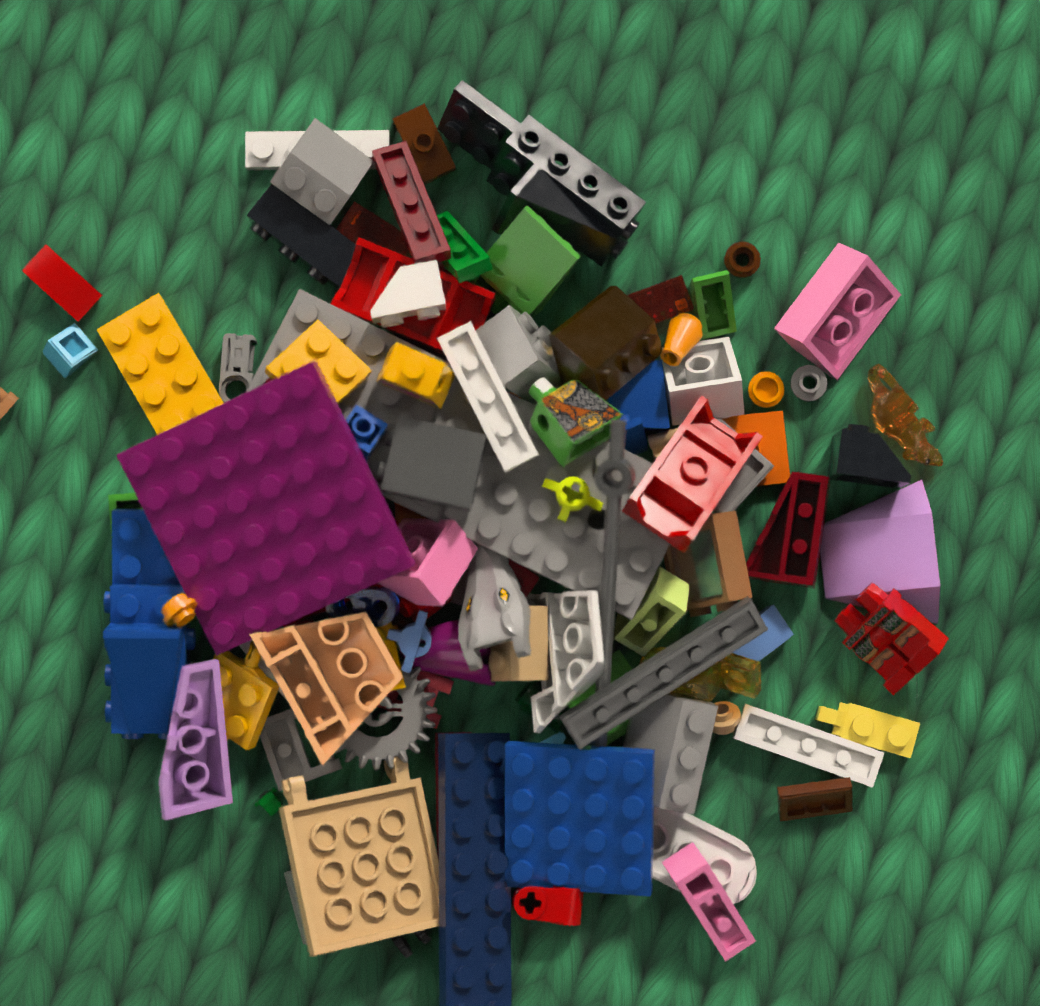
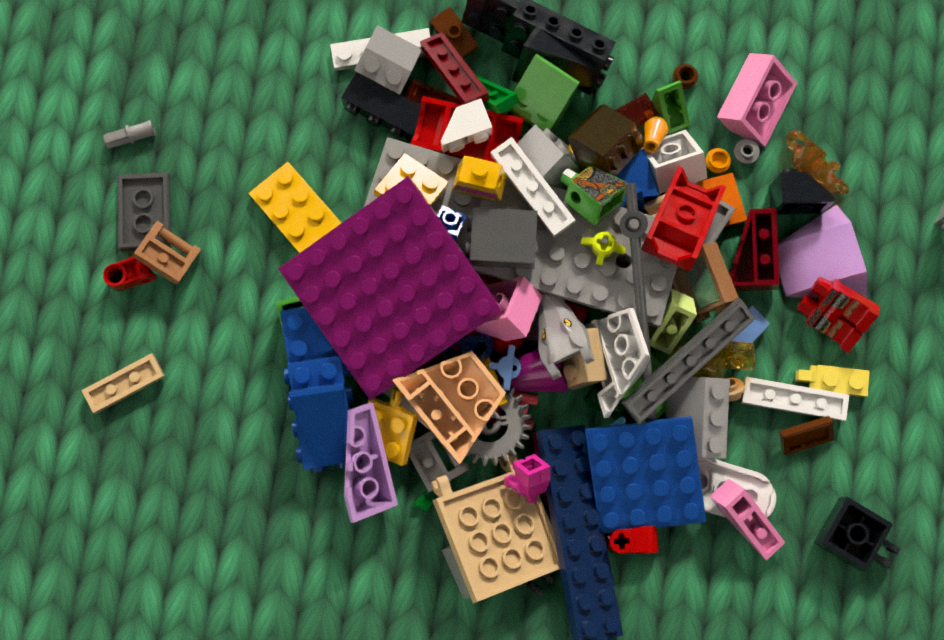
camera: 10 degrees left, 5 degrees down
red slope [21,244,103,322] -> none
medium azure slope [43,323,98,378] -> none
light orange plate [161,593,197,628] -> none
light grey piece [219,333,257,402] -> none
none -> dark pink piece [504,454,550,503]
none -> black hinge [814,497,900,571]

